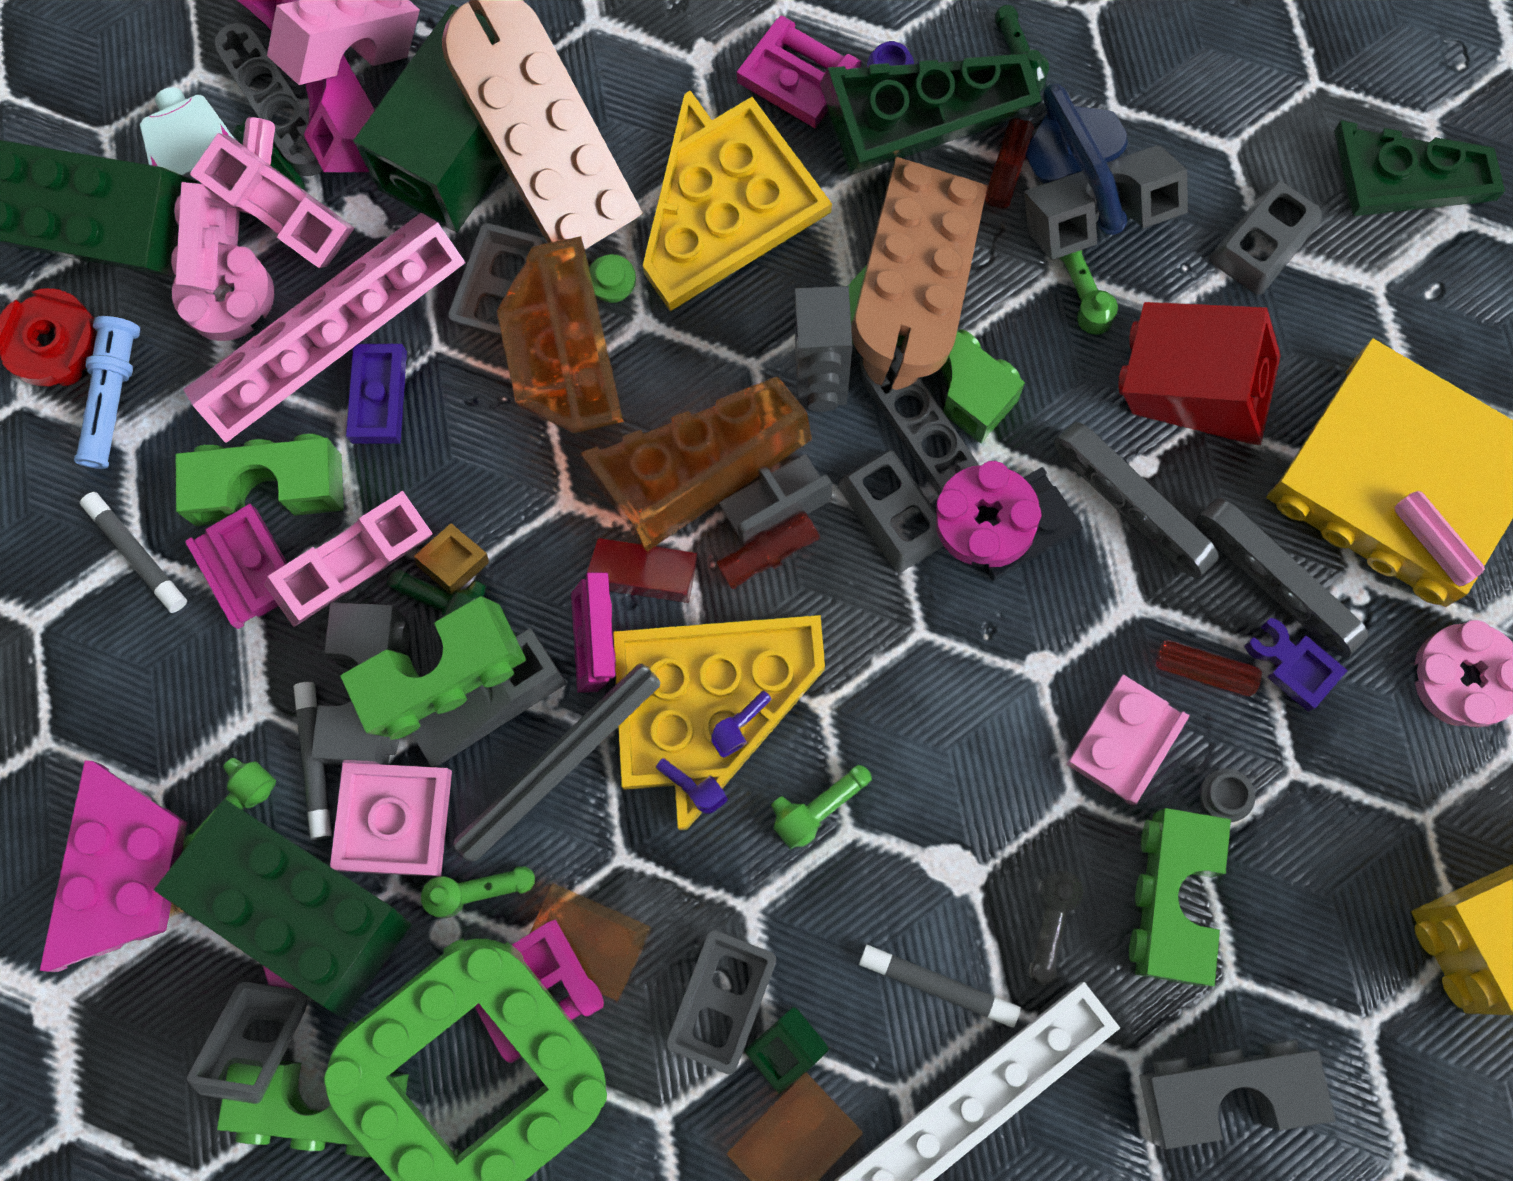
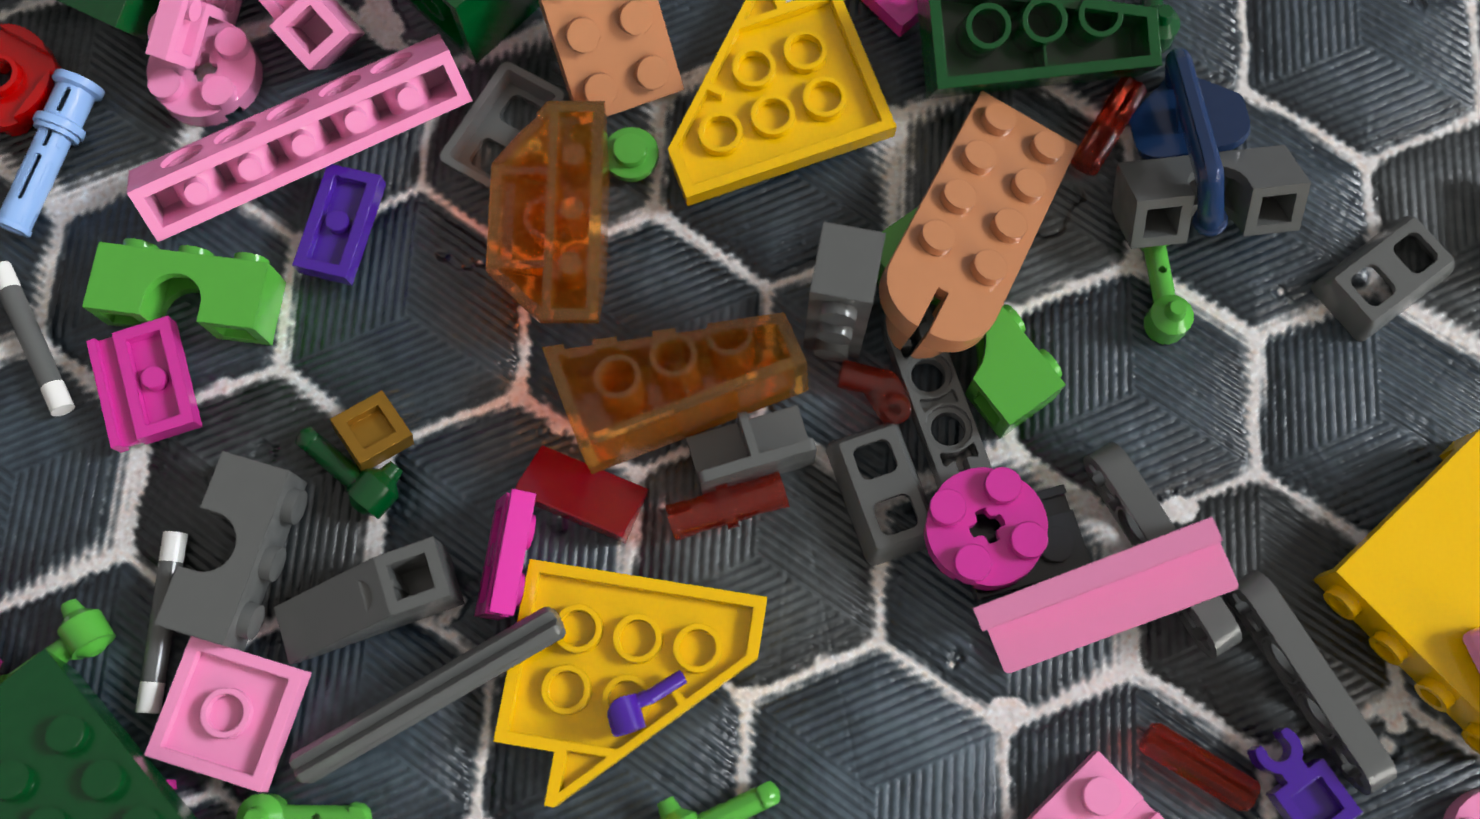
camera: 10 degrees right, 0 degrees up
bright pink arch [264,491,433,627] -> none
bright green arch [340,596,526,740] -> none
dark purple hand [656,758,728,814] -> none
red slope [1118,302,1281,445] -> none
none -> clear red arm [837,360,912,424]
none -> bright pink panel [973,517,1238,673]

